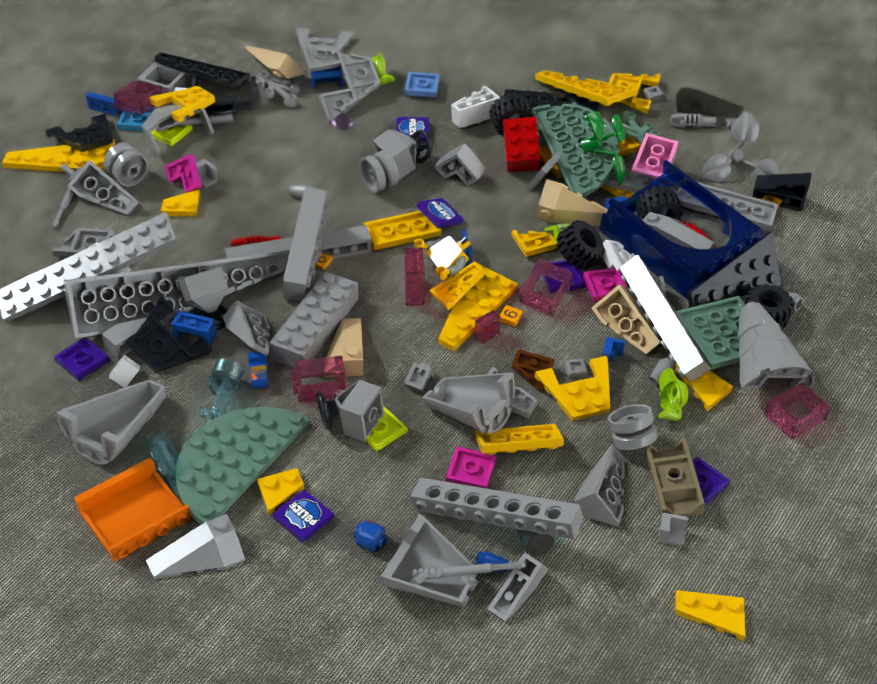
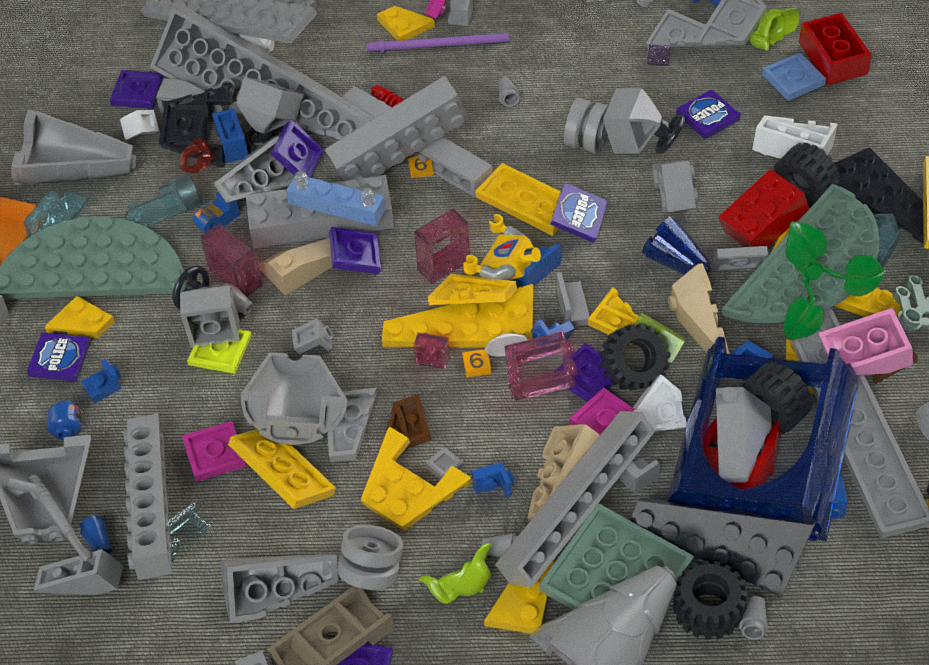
camera: 60 degrees right, 5 degrees up
none -> blue bracket [81,359,121,404]
none -> clear red piece [179,138,212,174]
none -> dark purple tile [271,120,324,177]
none -> medium blue piece [286,171,385,226]
none -> dark purple tile [329,227,381,274]
none -> medium lavender bar [366,33,509,53]
none -> white piece [485,333,530,357]
none -> blue bracket [531,319,575,351]
none -> light grey panel [556,272,590,327]
none -> clear blue cone [642,216,711,275]
none -> red brick [799,13,872,85]

